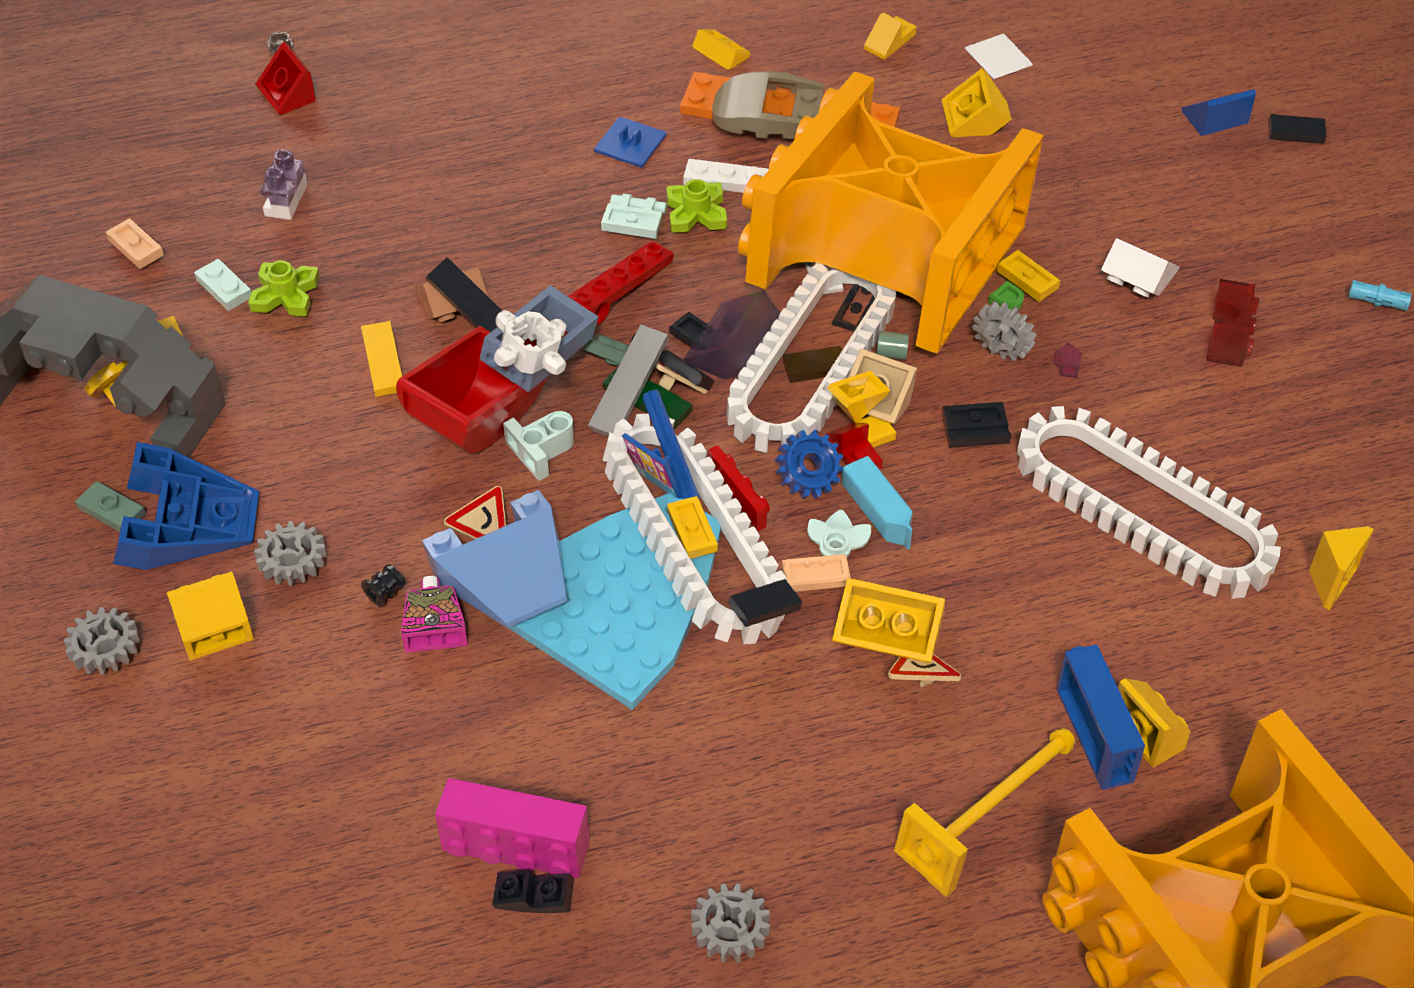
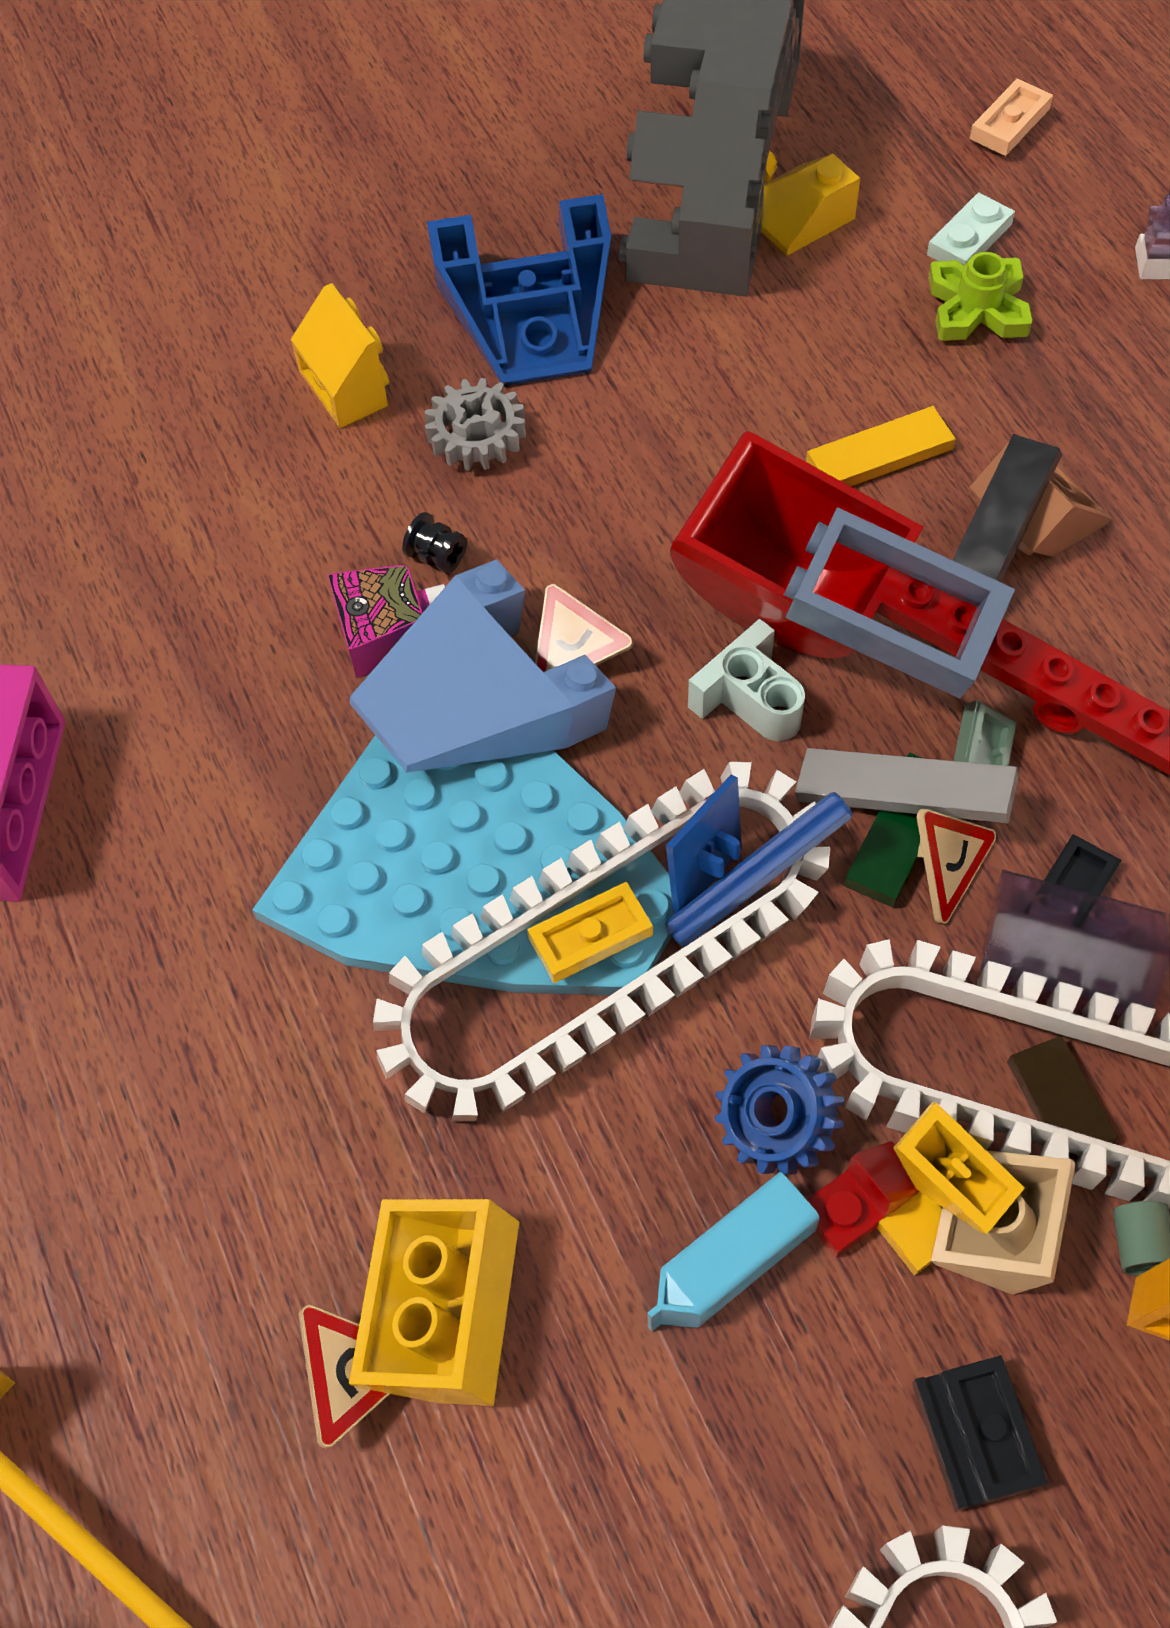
camera: 85 degrees right, 10 degrees up
light grey gear [63,607,140,675] -> none
sand green plate [75,481,146,531] -> none
white piece [494,310,567,375] -> none
black tile [630,333,715,391] -> none
red tile [708,445,770,531] -> none
black tile [728,579,803,627] -> none
light nougat plate [782,554,851,592] -> none
light aqua plate [807,510,871,557] -> none

